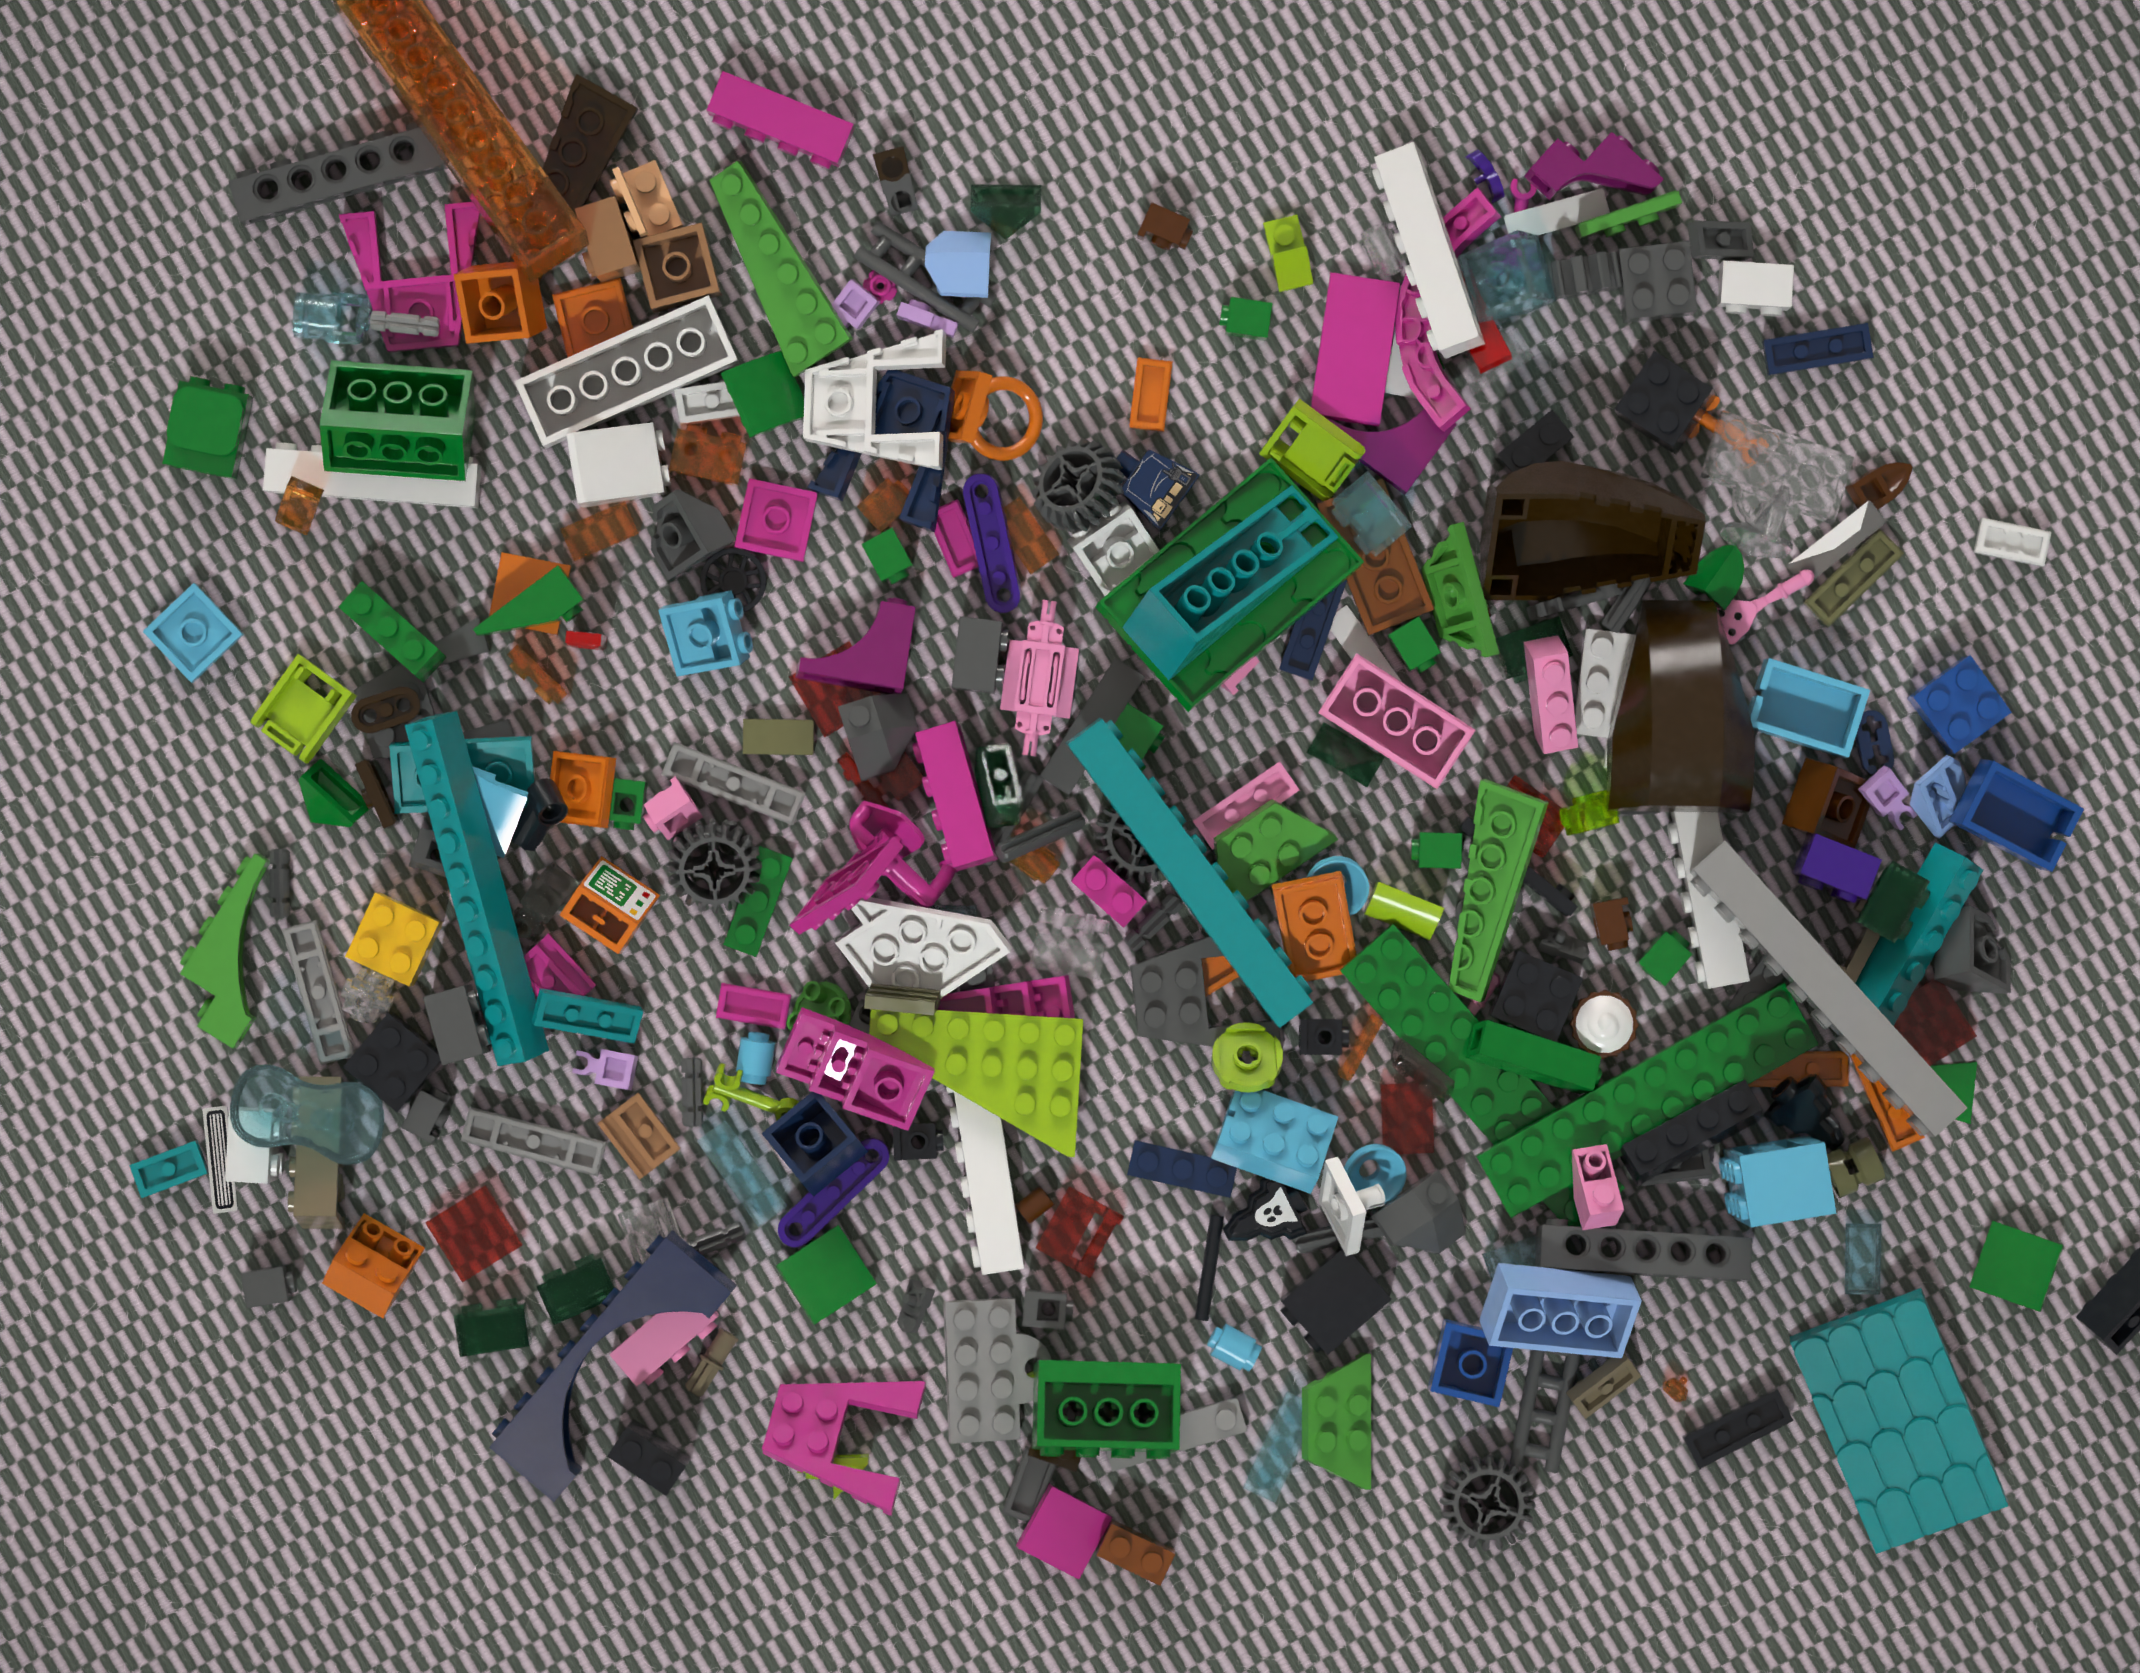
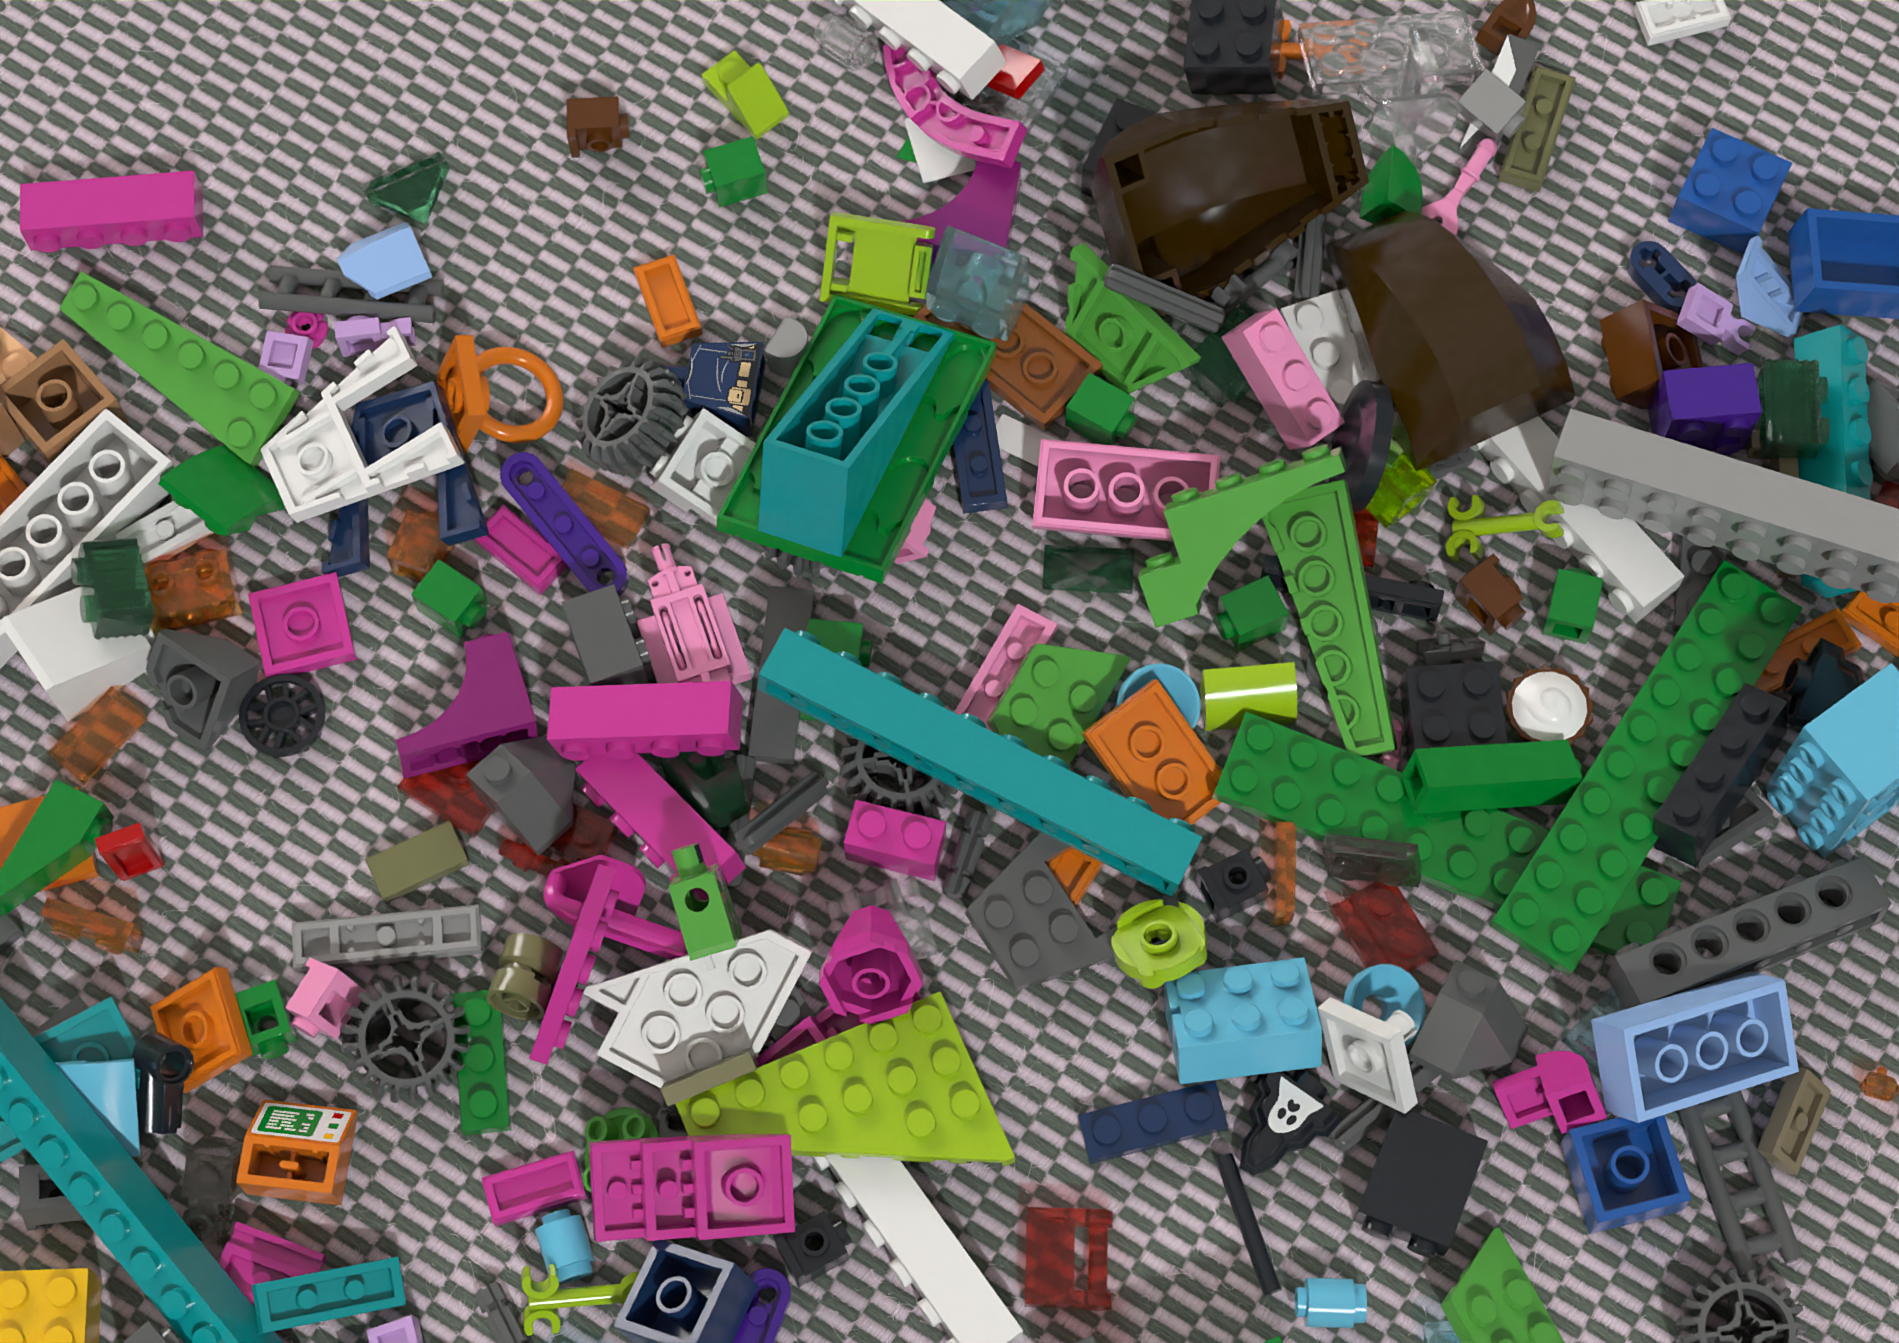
camera: 30 degrees left, 20 degrees down
medium azure plate [658,590,753,677] -> none
leg [873,146,918,217] -> none
reddish brown hinge [1015,1185,1055,1224] -> none
dark pink slope [1311,272,1400,427] -> none
bright pink slope [1572,1144,1624,1230] -> none
medium azure piece [1748,658,1870,758] -> none
none -> clear green brick [71,538,154,640]
none -> olive wheel [486,933,565,1021]
none -> dark pink brick [547,681,743,761]
none -> bright green torso [668,843,743,961]
none -> light grey brick [764,316,809,378]
none -> dark pink cone [819,905,923,1025]
none -> dark grey axle [1103,264,1226,333]
none -> bright green arch [1138,444,1346,628]
none -> black piece [1329,380,1393,512]
none -> lime bar [1446,495,1564,562]
none -> light grey brick [1456,68,1526,143]
none -> dark pink brick [1493,1051,1607,1134]

